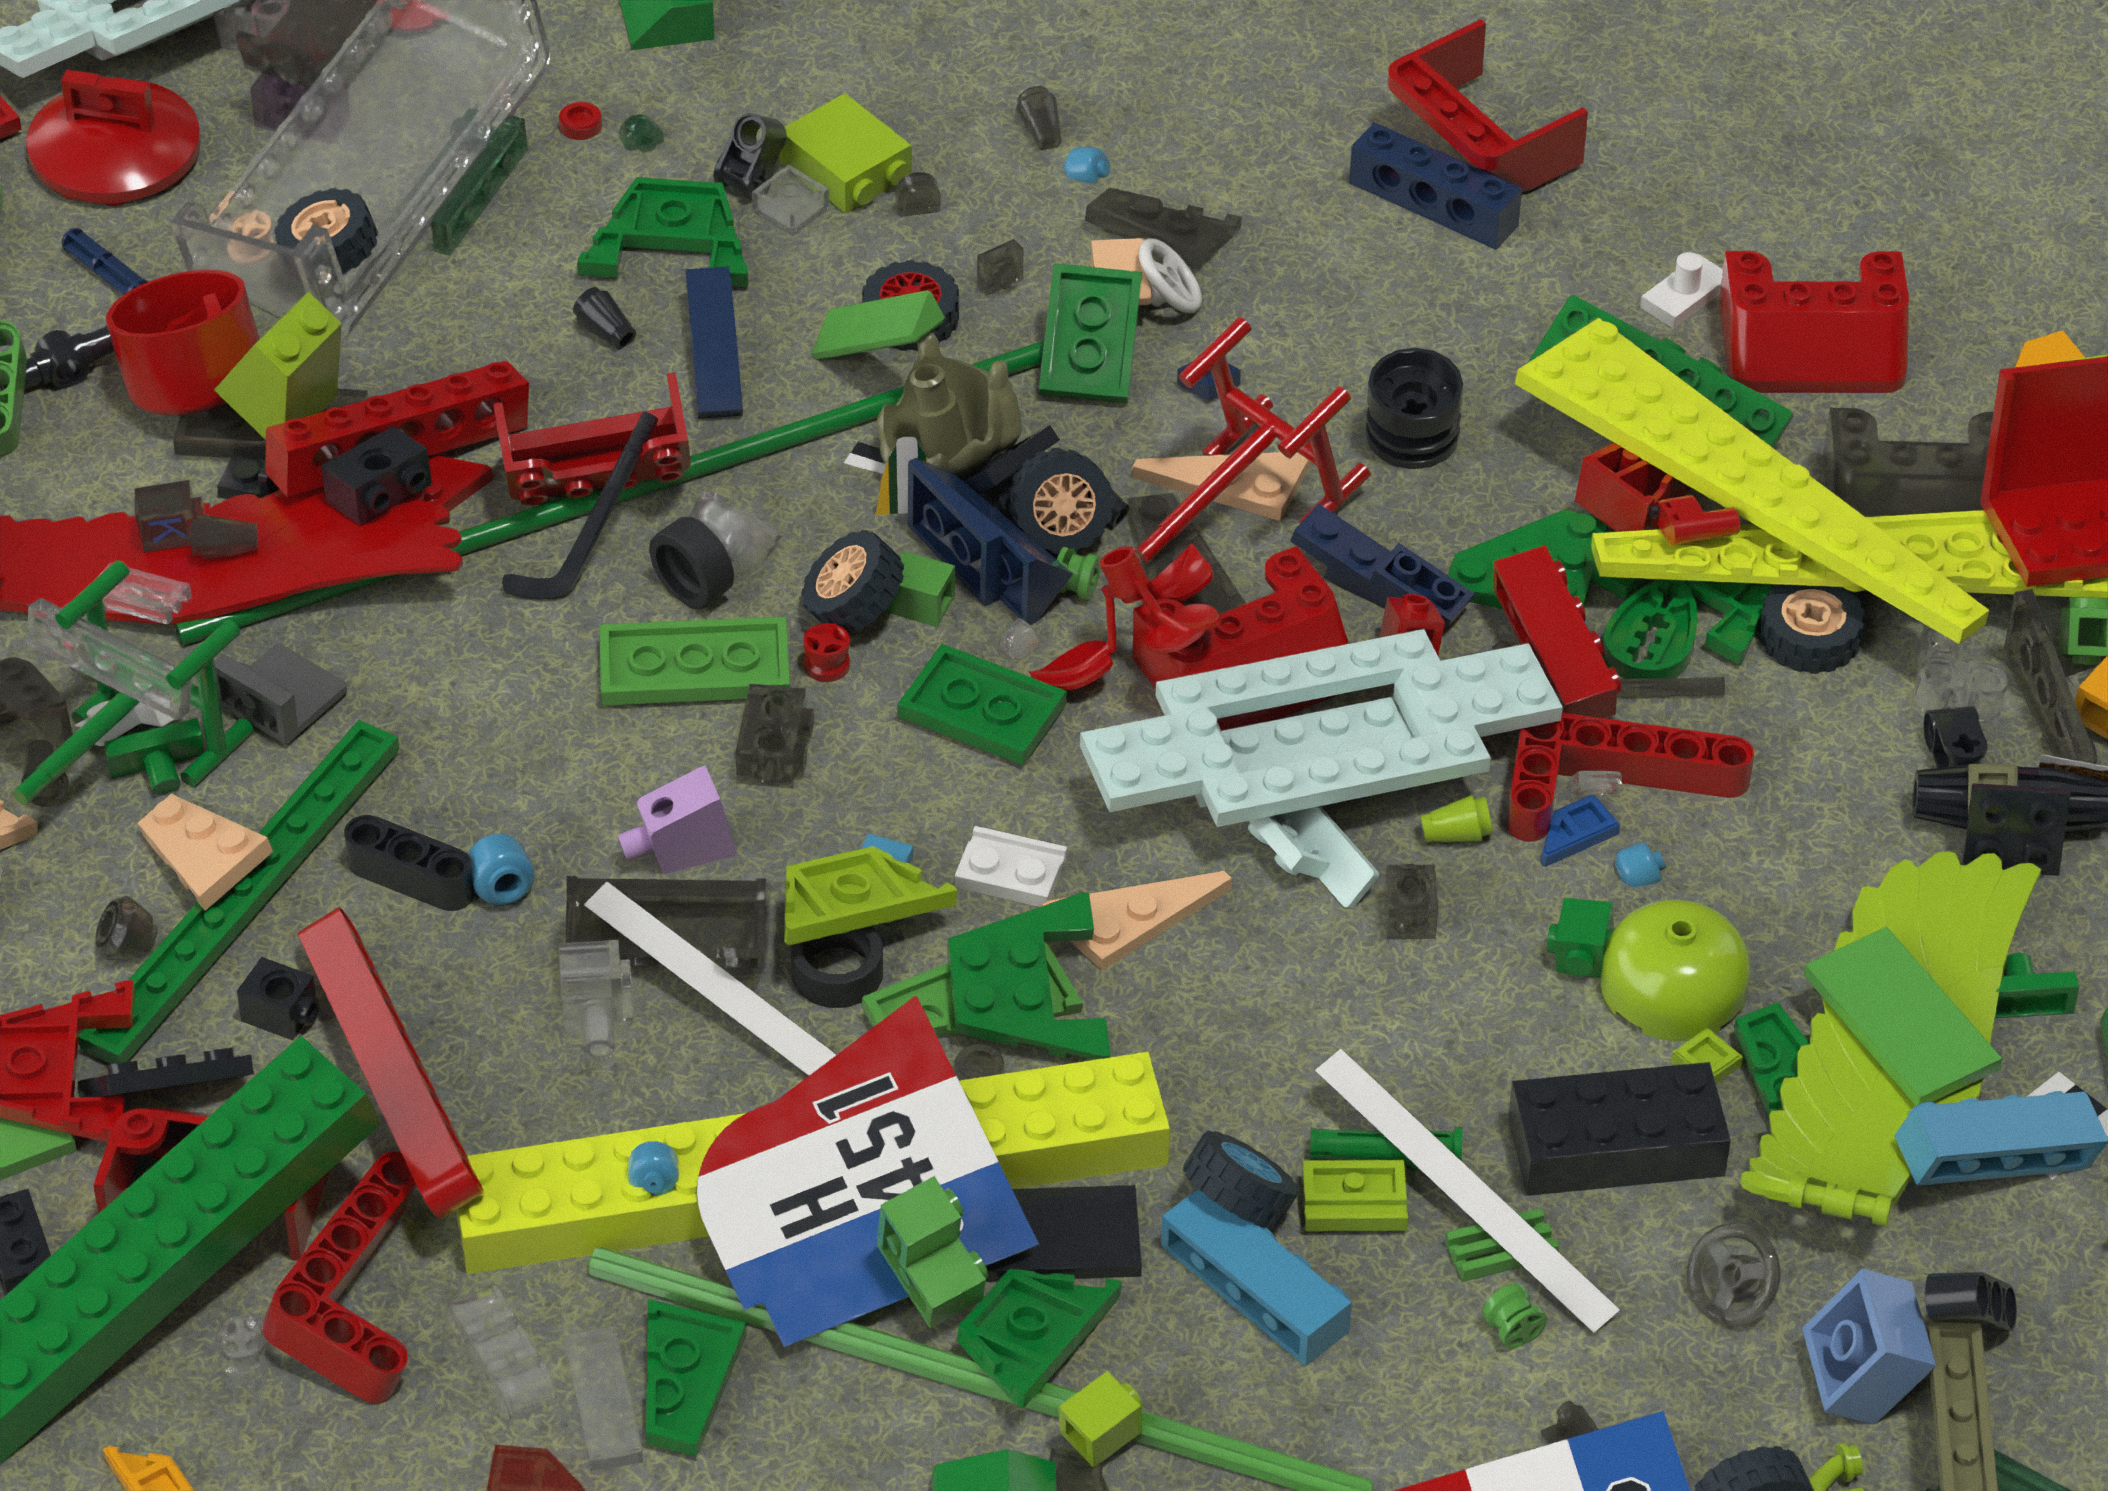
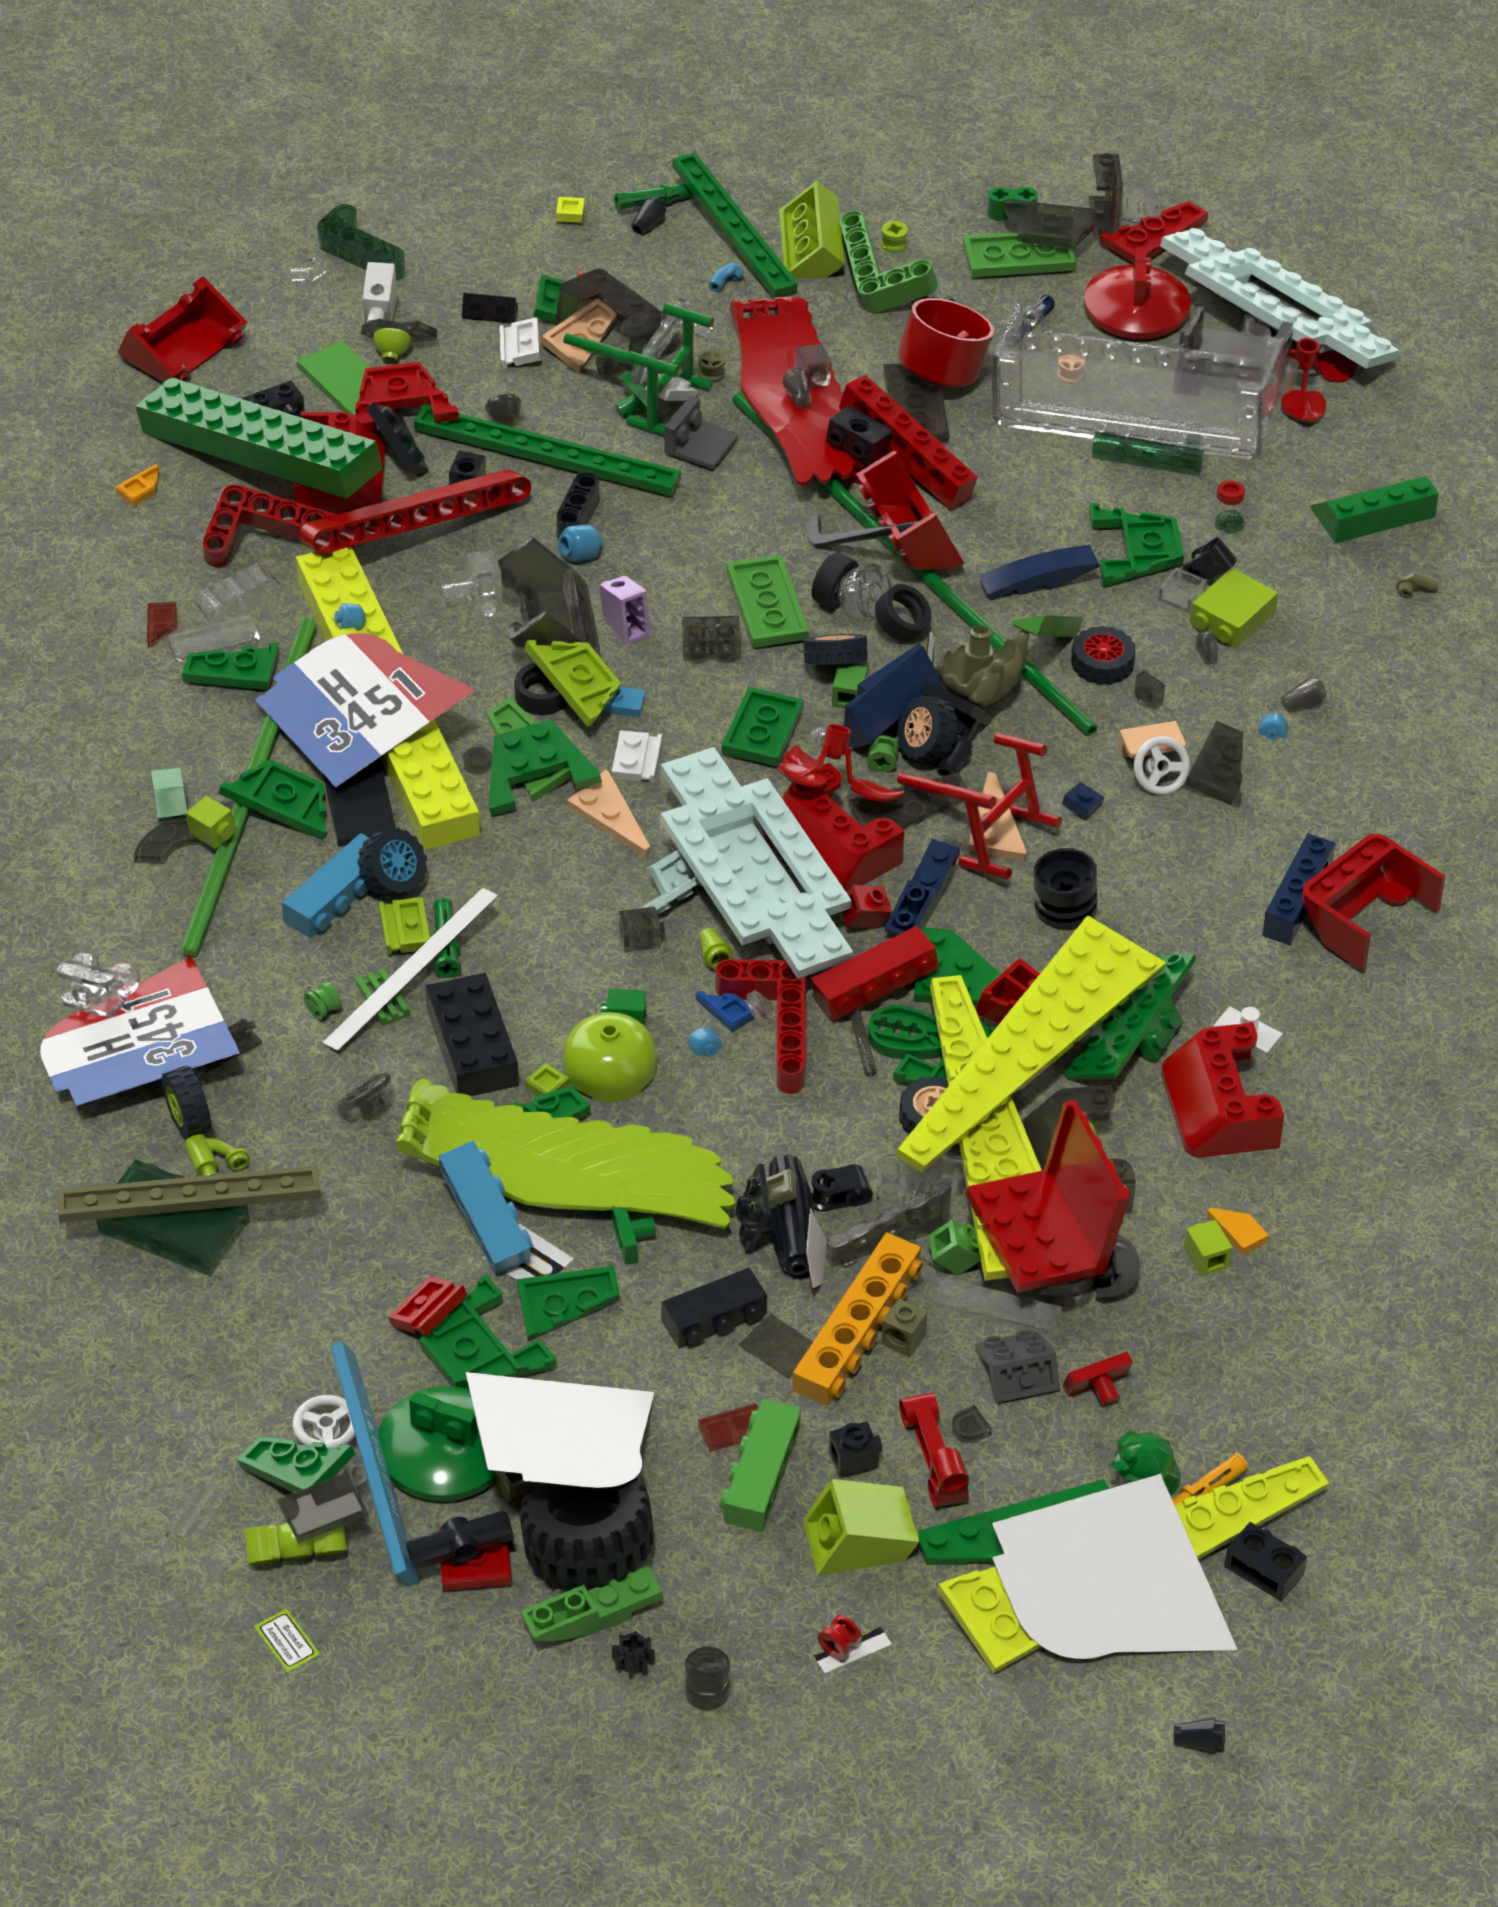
camera: 80 degrees right, 0 degrees up
clear tile [98,563,192,625] -> none
light nougat wing [138,794,273,911] -> none
lime slope [214,291,342,440] -> none
black wheel [274,188,378,281] -> none
black cone [573,287,636,350] -> none
white sticker [584,882,836,1075] -> none
red wheel [803,623,850,682] -> none
bright green brick [877,1176,988,1329] -> none
green plate [1039,263,1142,404] -> none
red piece [1649,495,1740,546] -> none
medium blue brick [1802,1268,1936,1424] -> none
bright green tile [1804,927,2002,1106] -> none
black beam [1925,1272,2017,1332] -> none
none -> black tyre [875,584,931,641]

